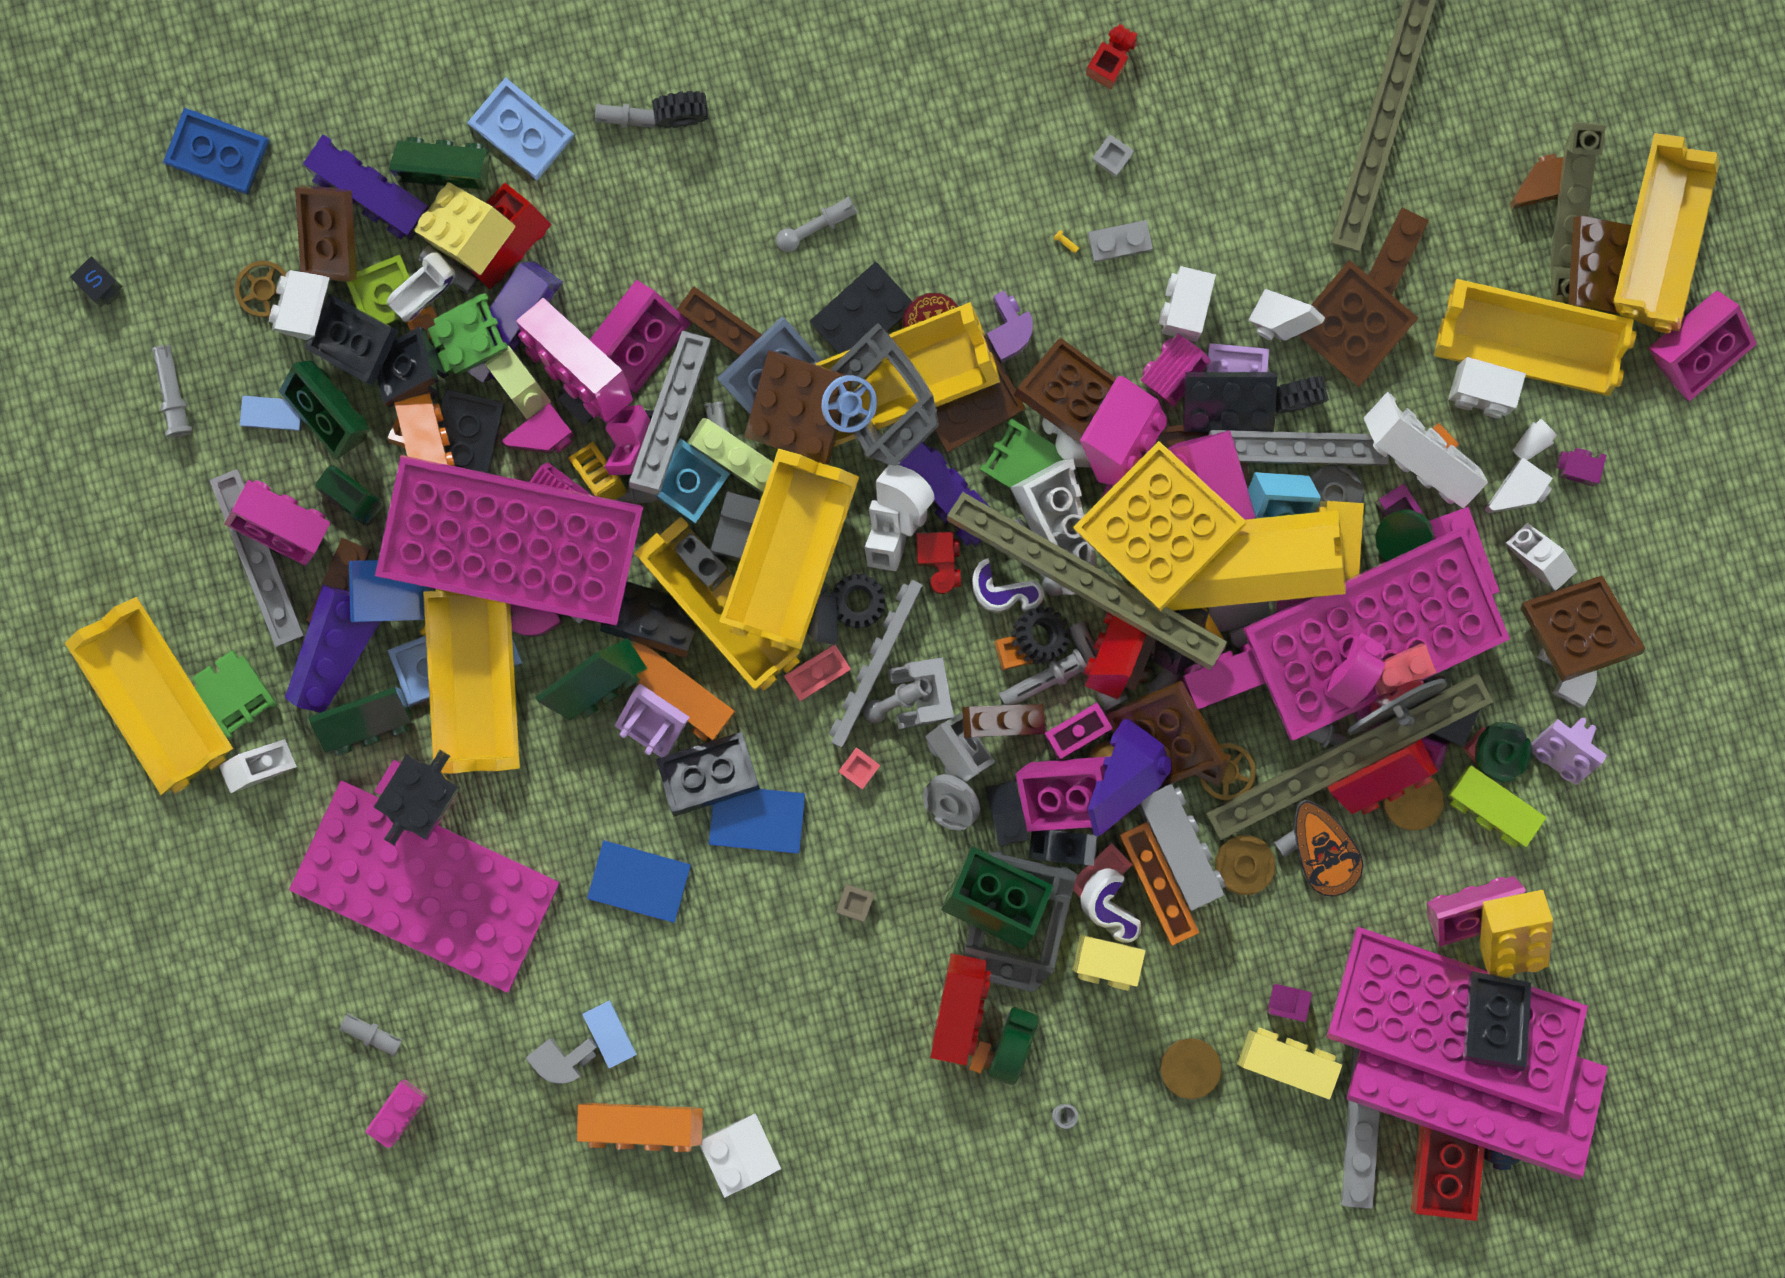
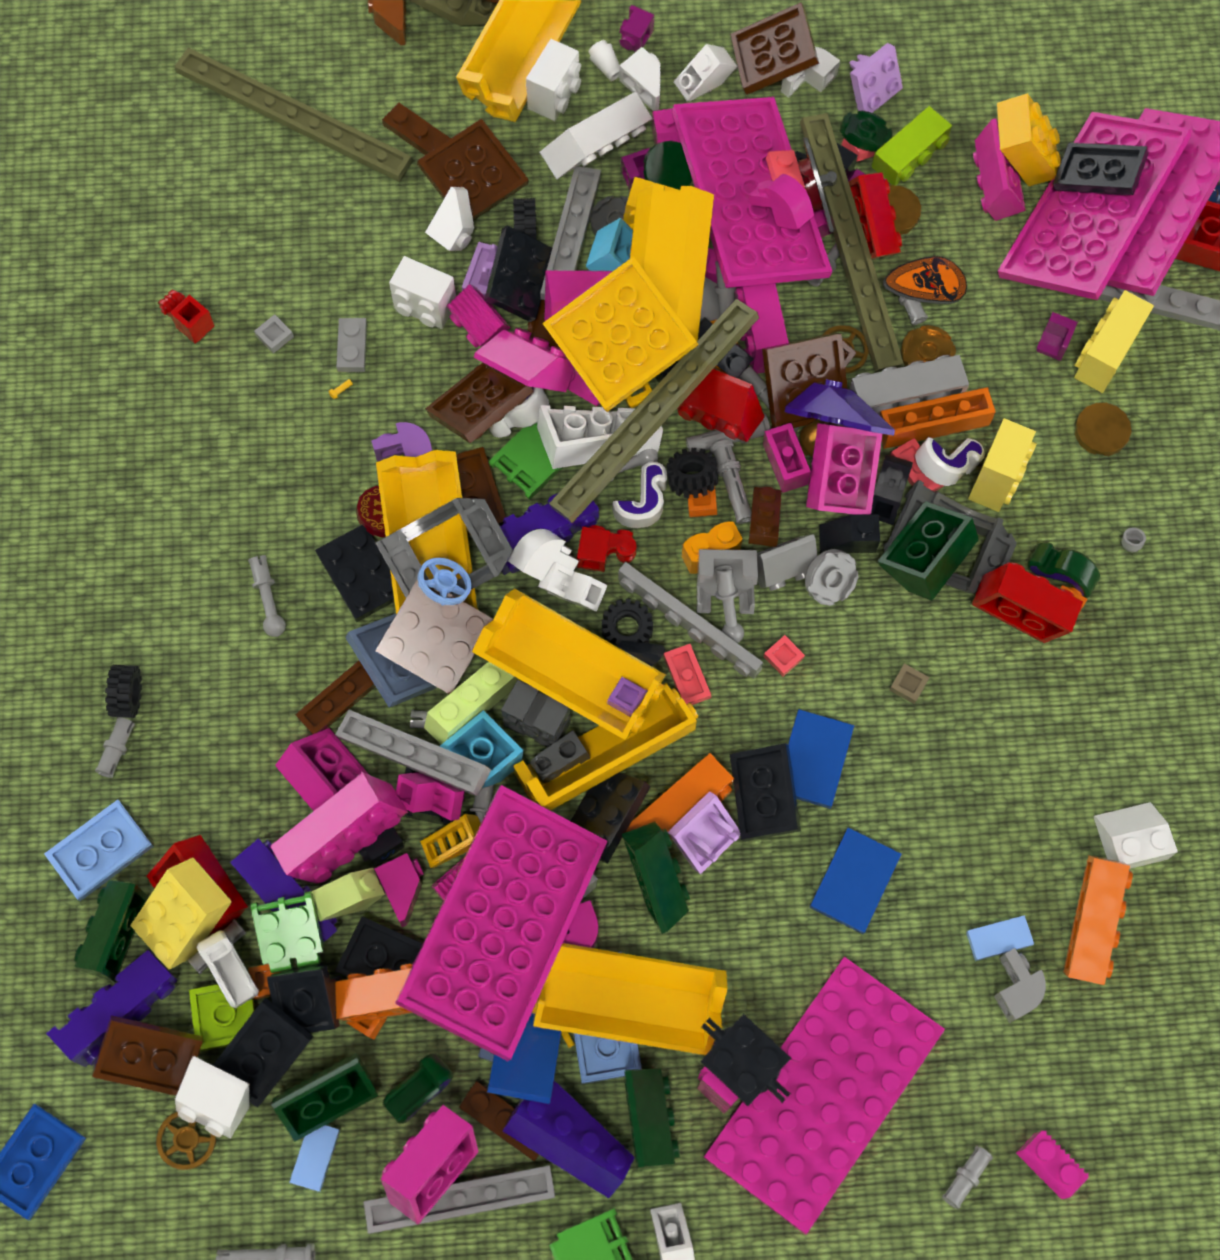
camera: 80 degrees left, 15 degrees down
none -> medium lavender tile [607,677,647,717]
none -> light orange brick [681,522,743,574]

